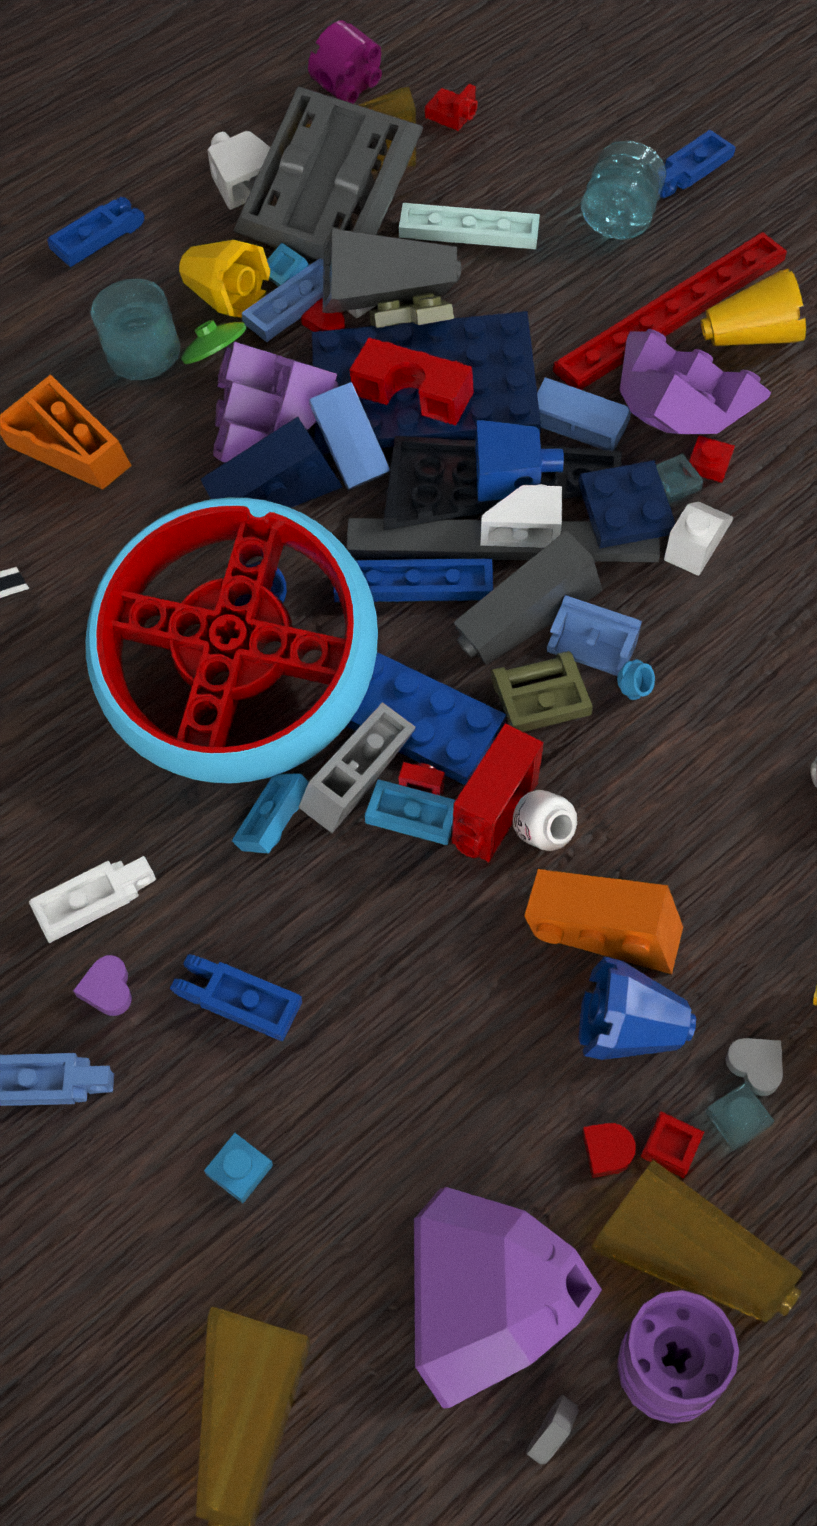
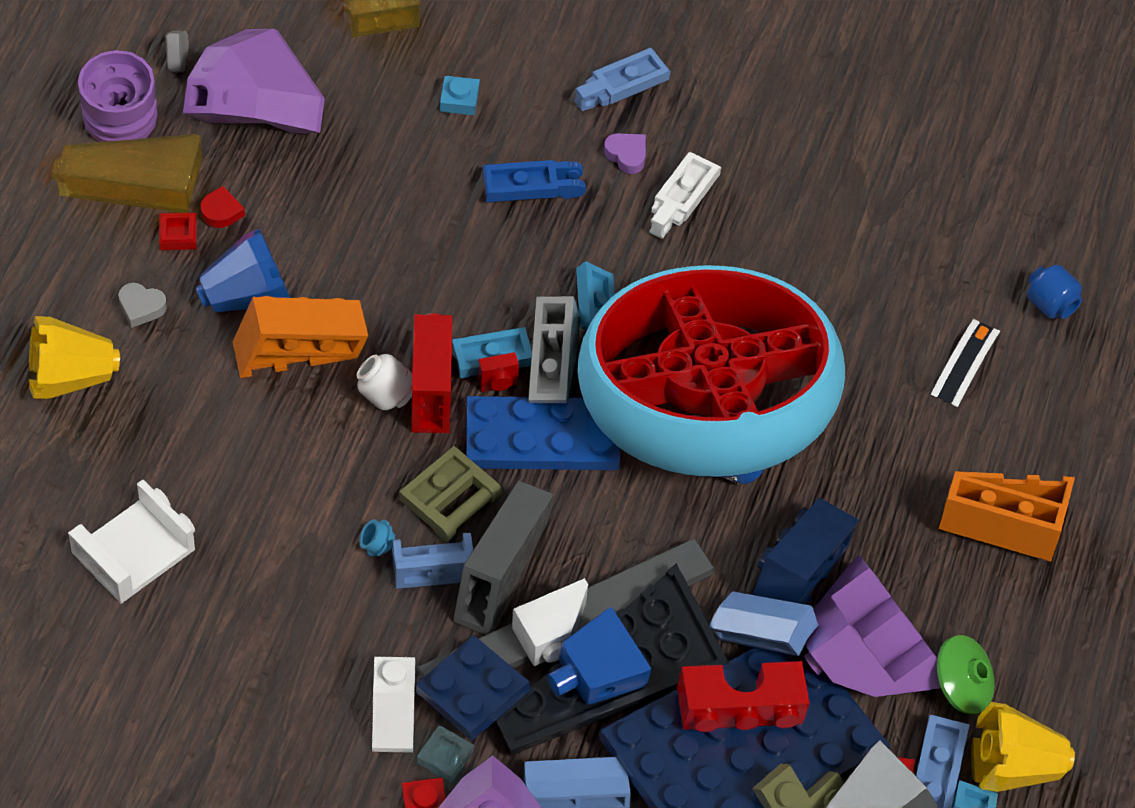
camera: 145 degrees right, 5 degrees down
clear light blue wheel [90,279,181,380] -> none
blue plate [334,559,493,602] -> none
clear light blue plate [705,1082,775,1151] -> none

